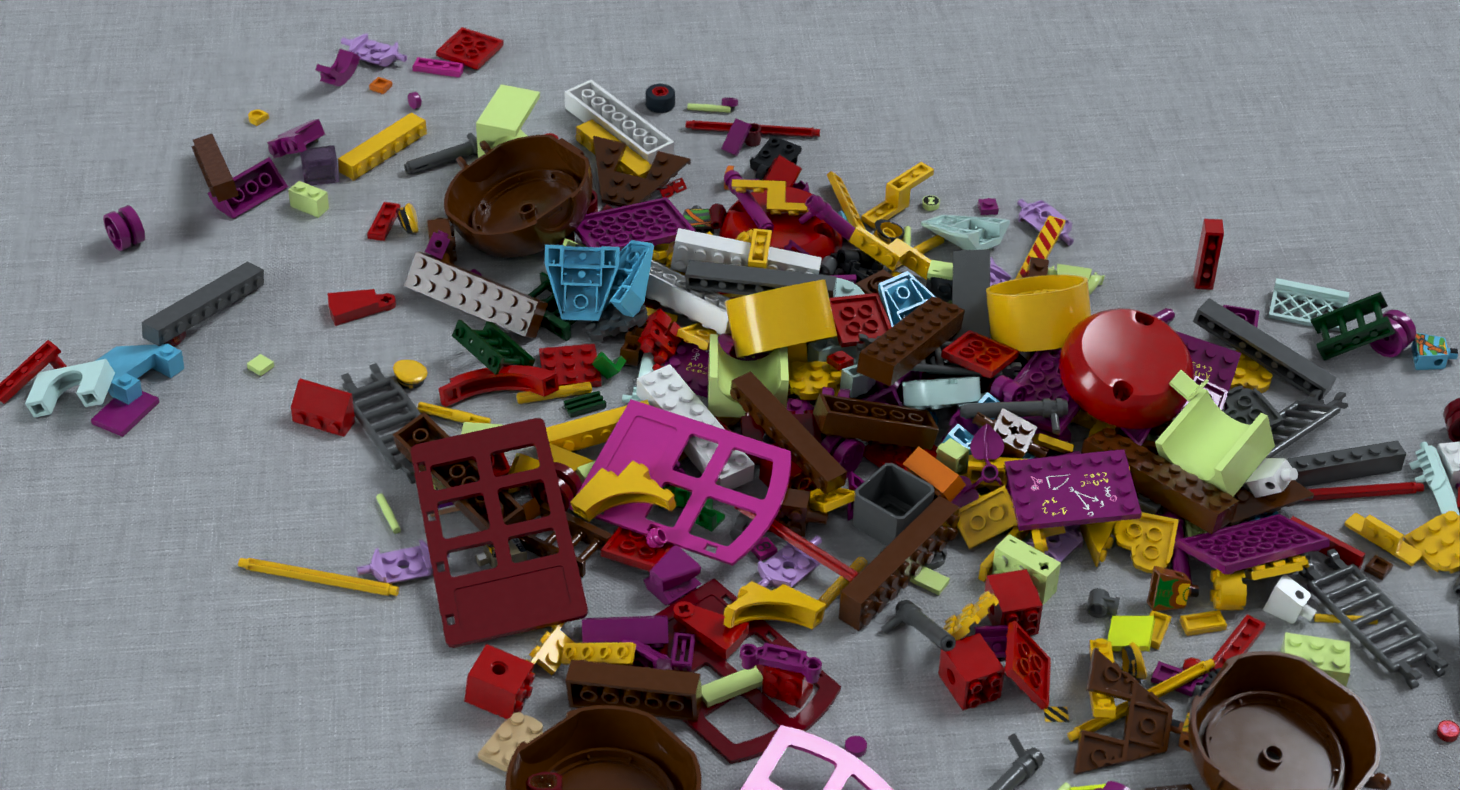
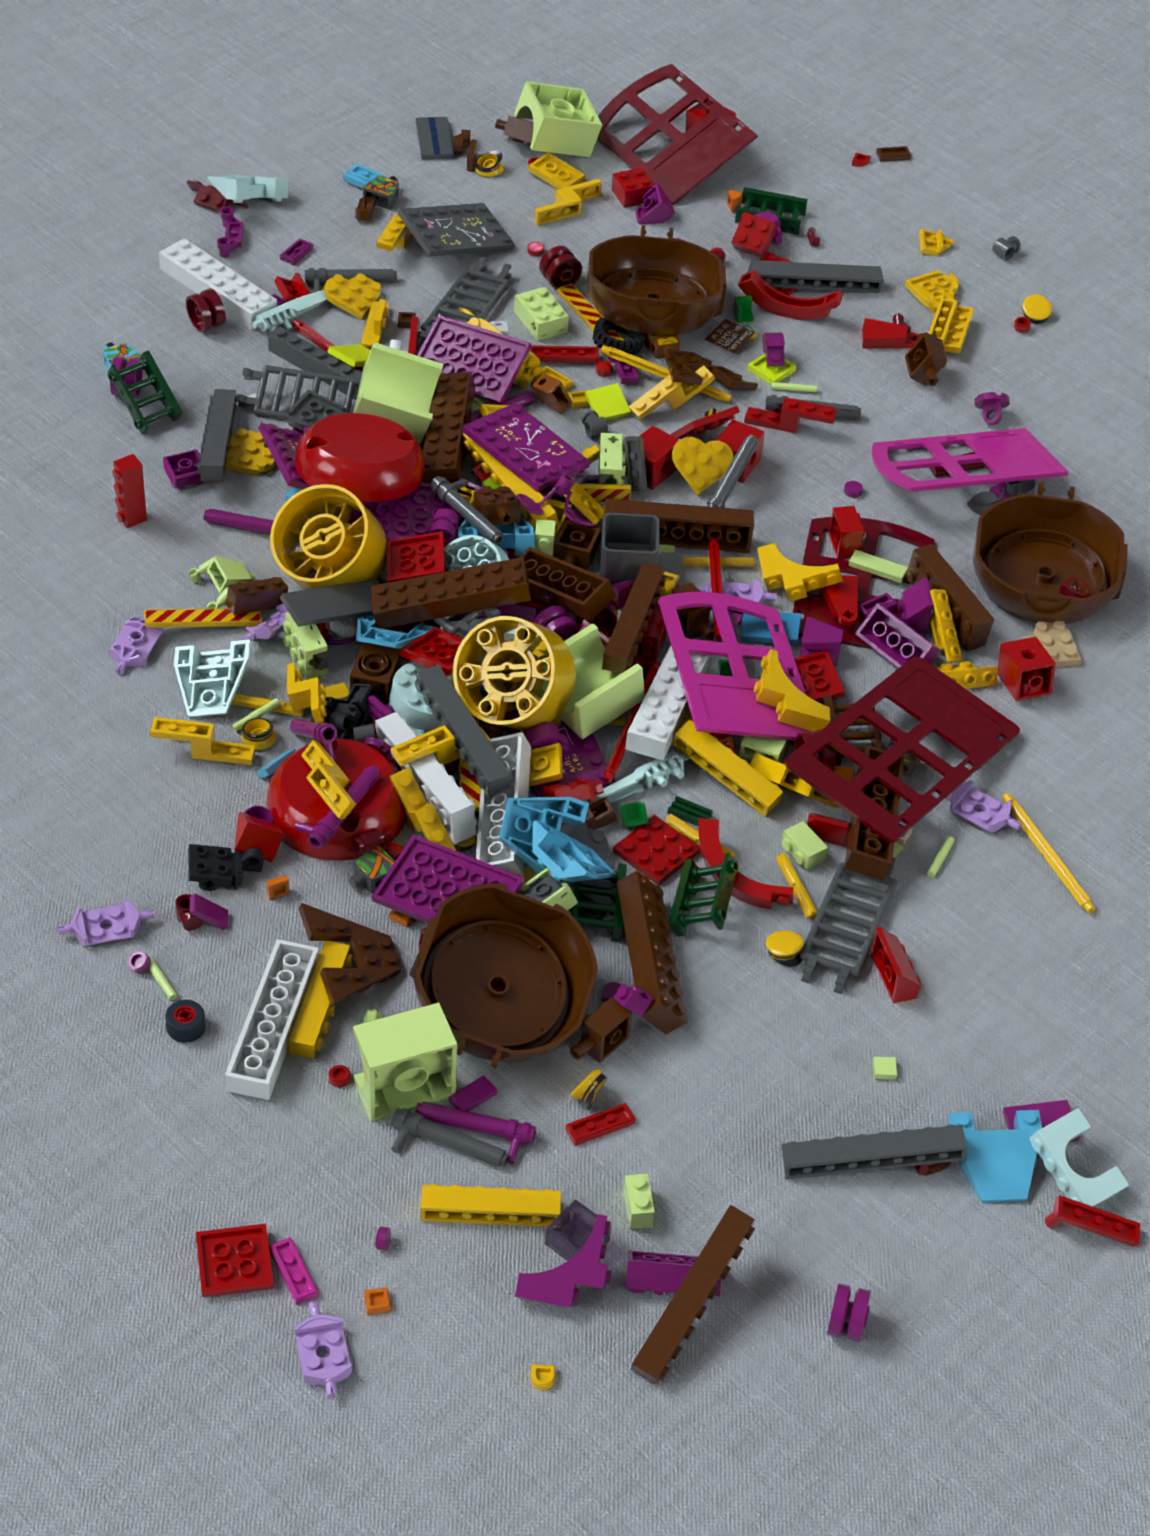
camera: 130 degrees left, 5 degrees up
magenta arch [315,49,360,86] -> none
red piece [327,289,396,326] -> none
dark pink plate [646,528,667,548] -> none
red piece [686,120,820,137] -> none
magenta plate [740,643,822,683] -> none
yellow tile [826,171,866,230] -> none
orange brick [903,446,966,502] -> none
magenta plate [978,198,998,215] -> none
yellow piece [1121,642,1147,680] -> none
yellowish green bracket [1169,370,1209,401] -> none
light aqua fence [1268,278,1350,332] -> none
none -> lavender plate [57,898,154,946]
none -> neon yellow tile [328,344,371,367]
none -> magenta cylinder [415,1101,537,1164]
none -> dark red wheel [539,246,583,290]
none -> dark grey tile [624,436,647,492]
none -> dark azure tile [740,612,801,645]
none -> red bracket [744,397,837,433]

